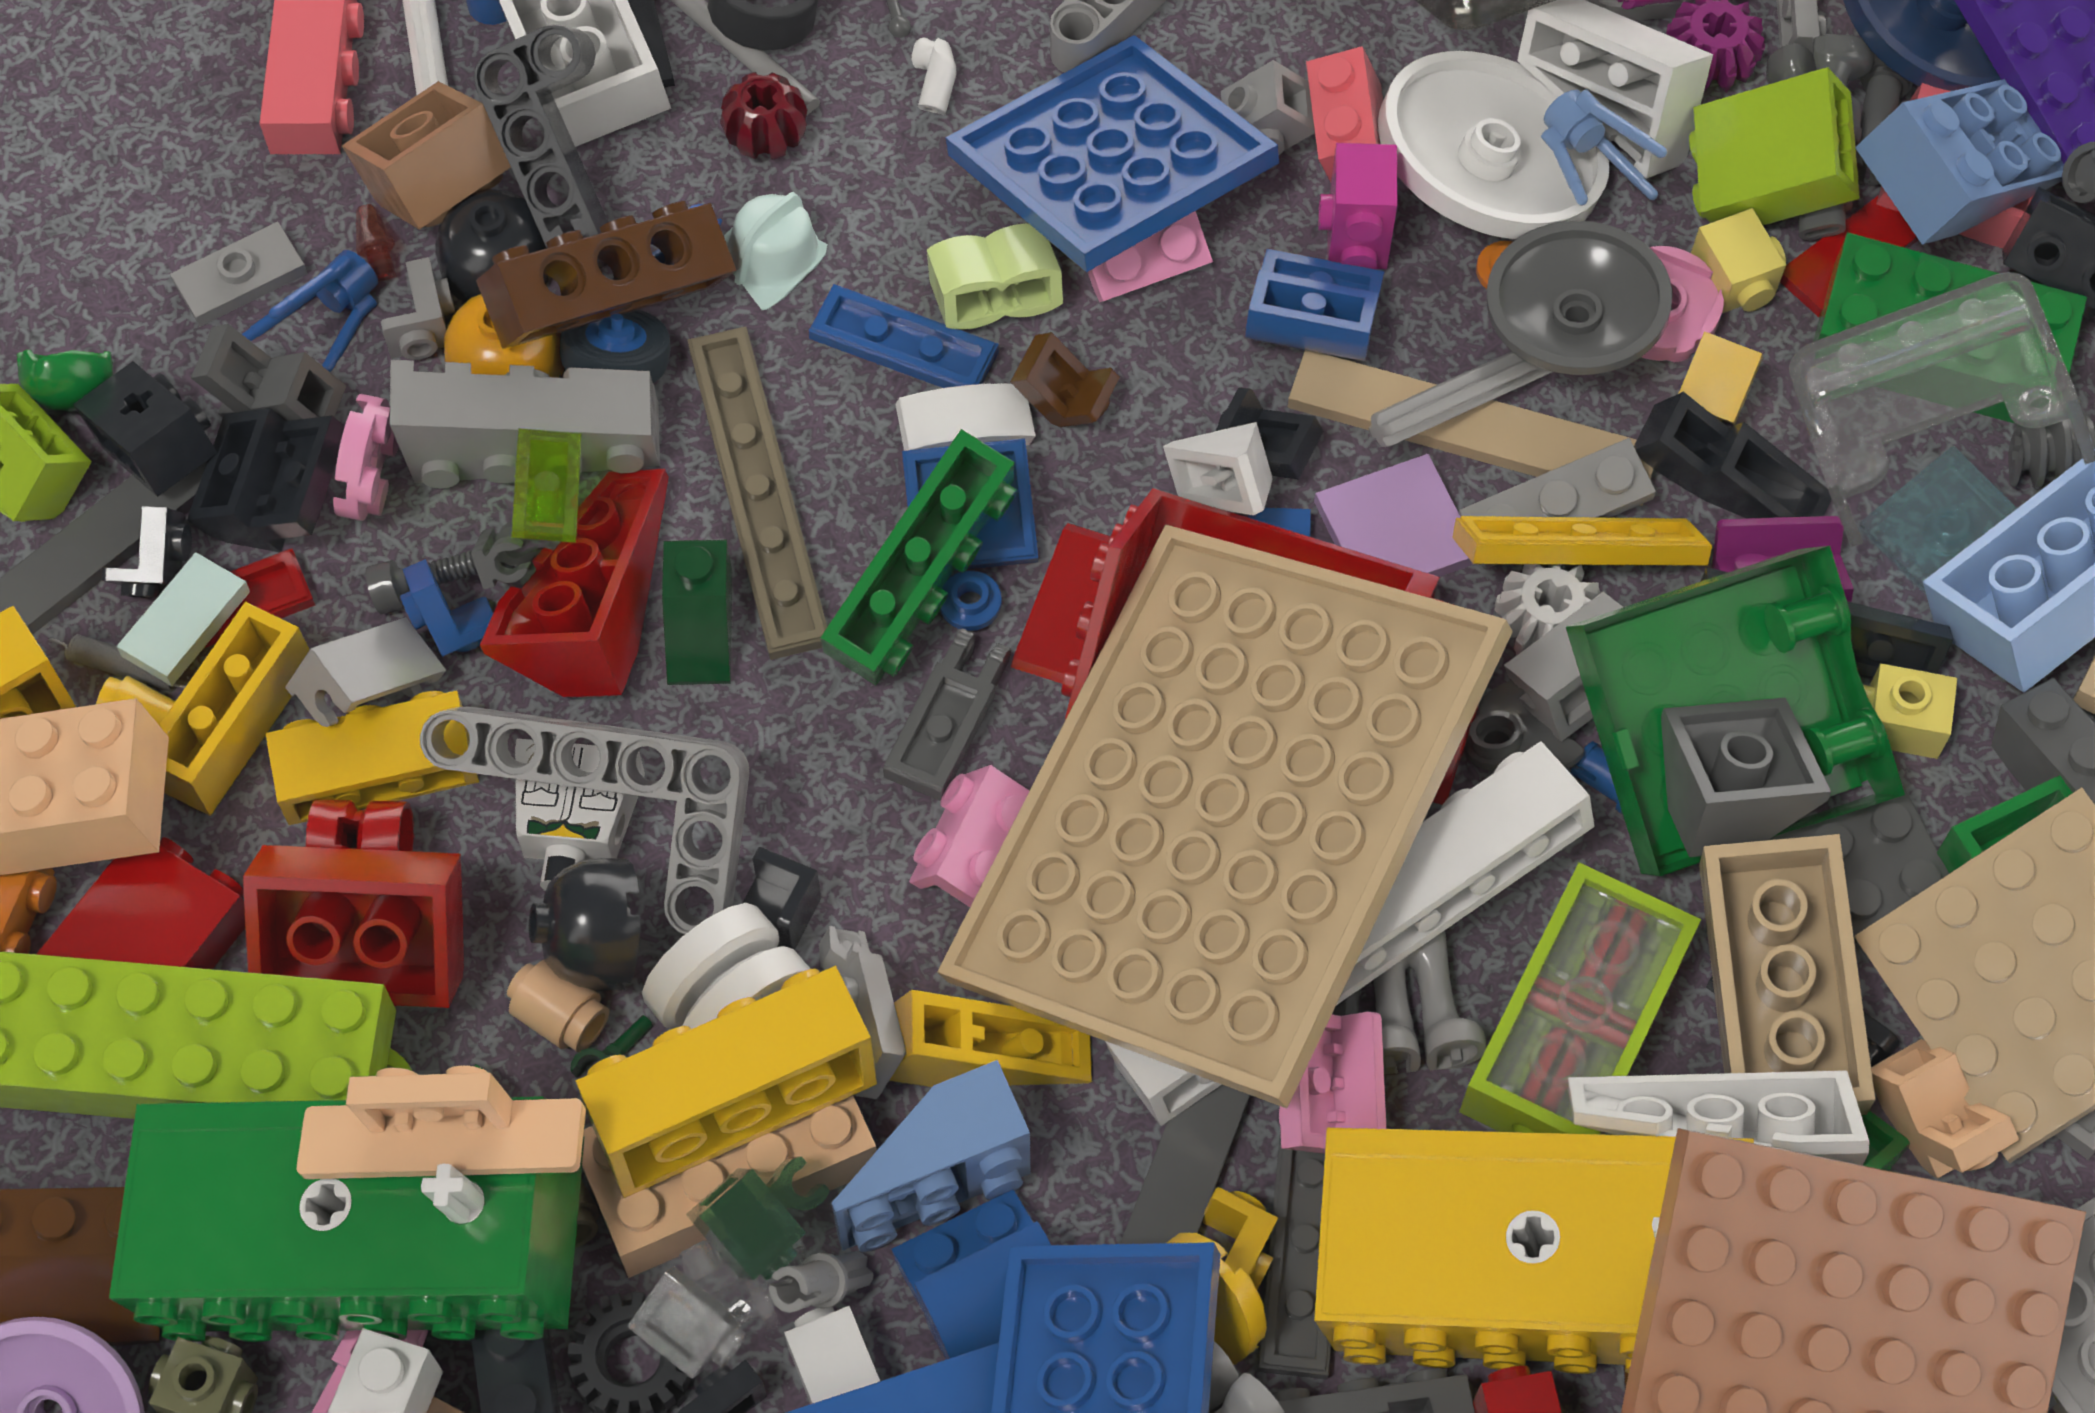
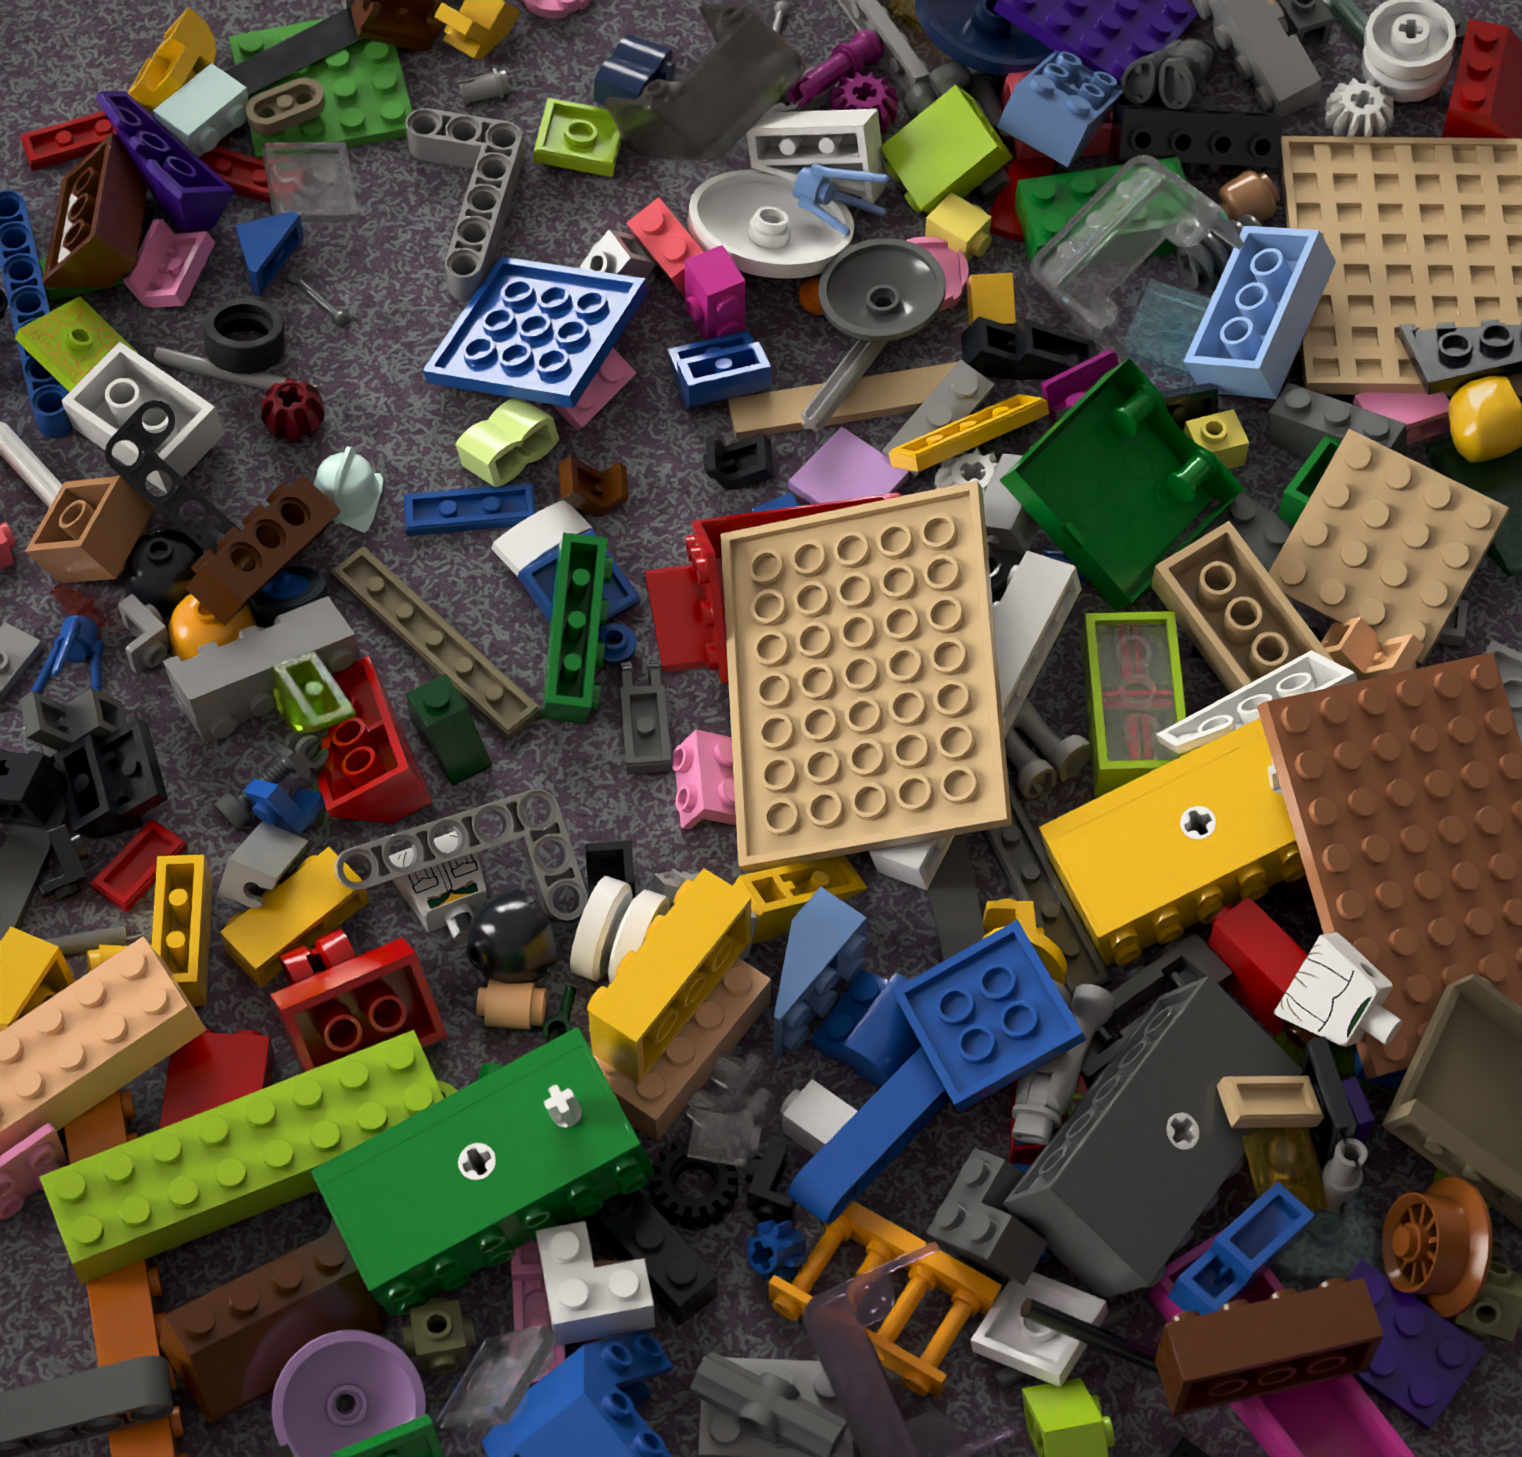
camera: 30 degrees left, 5 degrees down
light aqua tile [116,552,250,686] -> none
light nougat bracket [296,1066,586,1179] -> none
bright pink plate [333,394,399,521] -> none
clear green brick [686,1156,830,1281] -> none
light grey axle [769,1251,874,1313] -> none
white arm [912,37,956,115] -> none
white slope [1163,422,1273,515] -> none
bright pink bracket [1279,1012,1386,1154] -> none
dark grey slope [1661,697,1831,857] -> none

